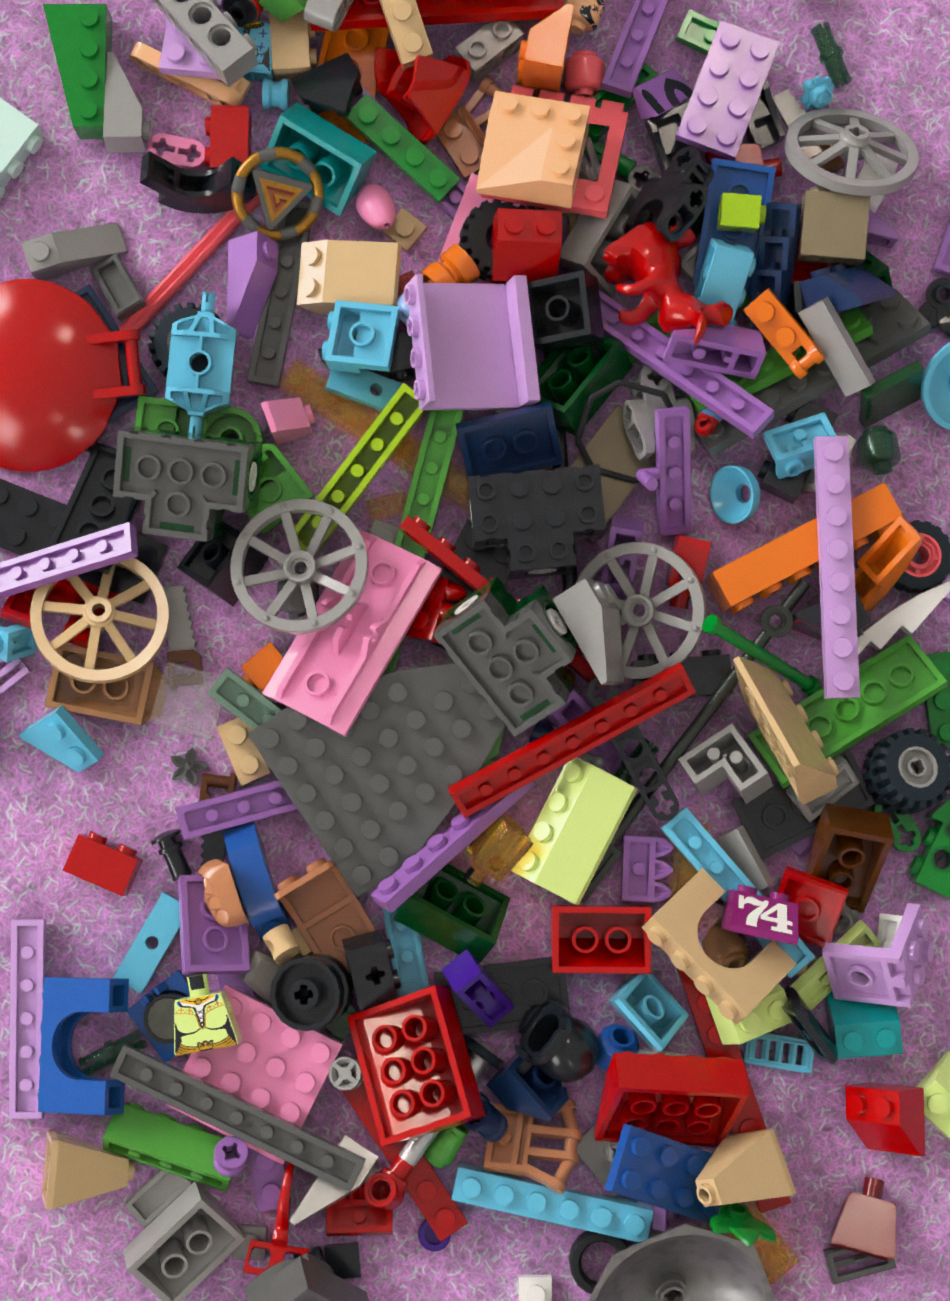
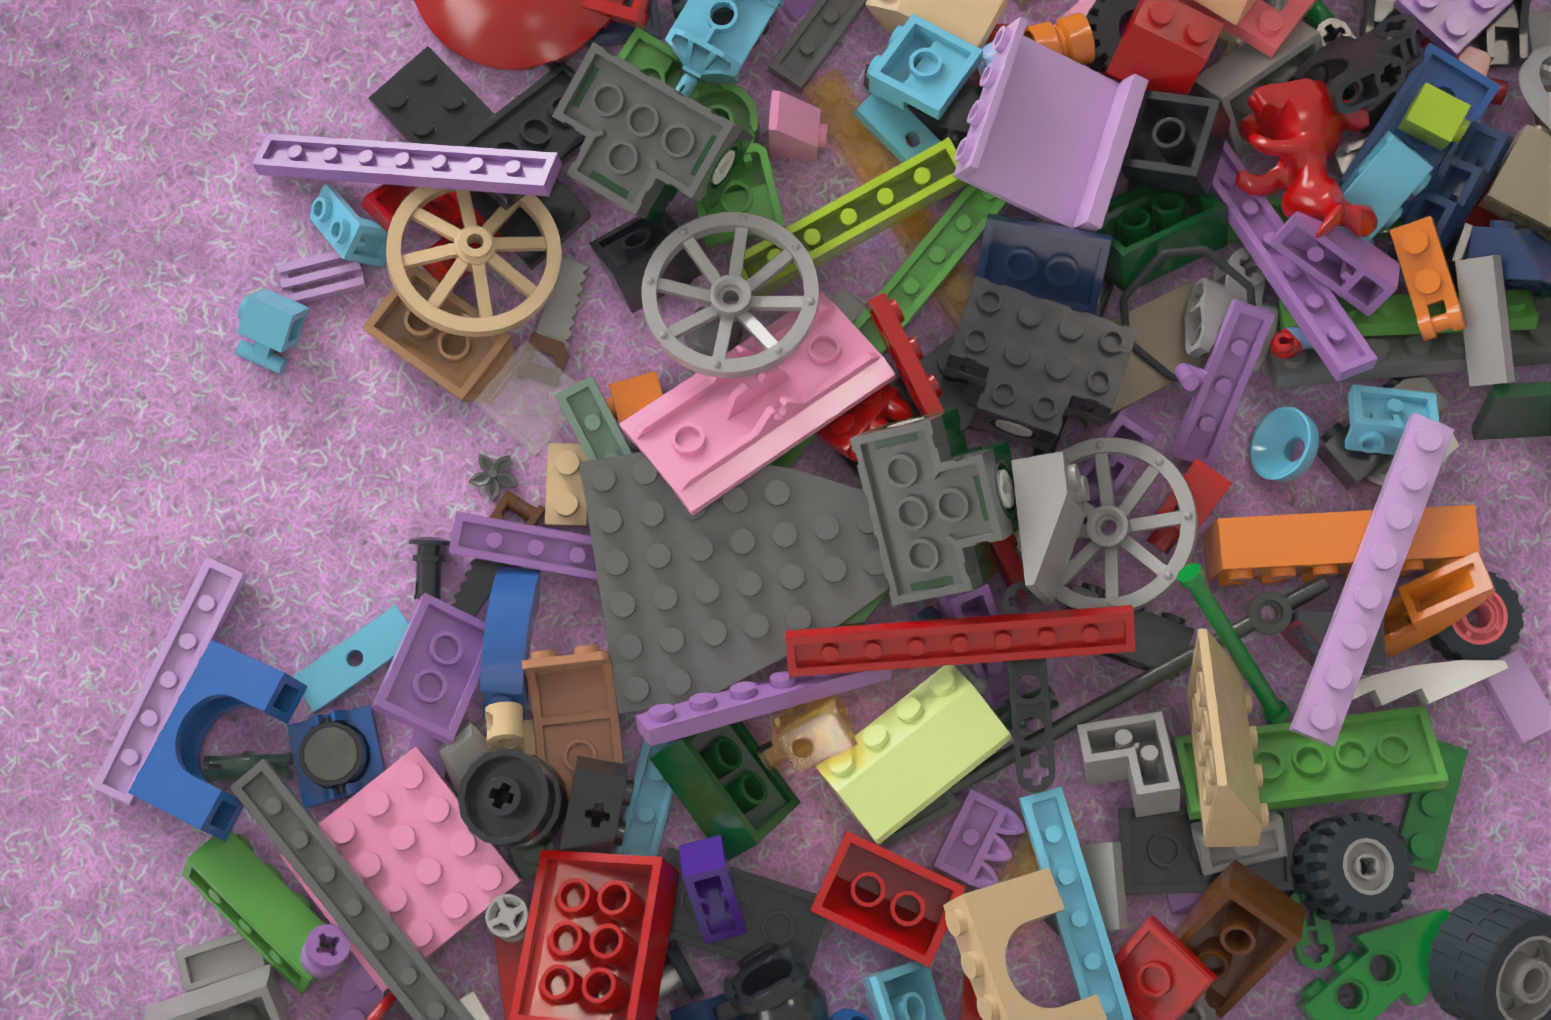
camera: 30 degrees right, 5 degrees down
medium azure wing [18,705,104,773] -> none
tan slope [42,1130,135,1209] -> none
red brick [62,831,143,896] -> none
torso [174,973,243,1056] -> none
nougat piece [198,859,250,928] -> none
clear yellow piece [366,491,407,521] -> none
medium nougat head [702,923,750,968] -> none
magenta slope [720,884,799,945] -> none
clear green head [856,425,901,475] -> none

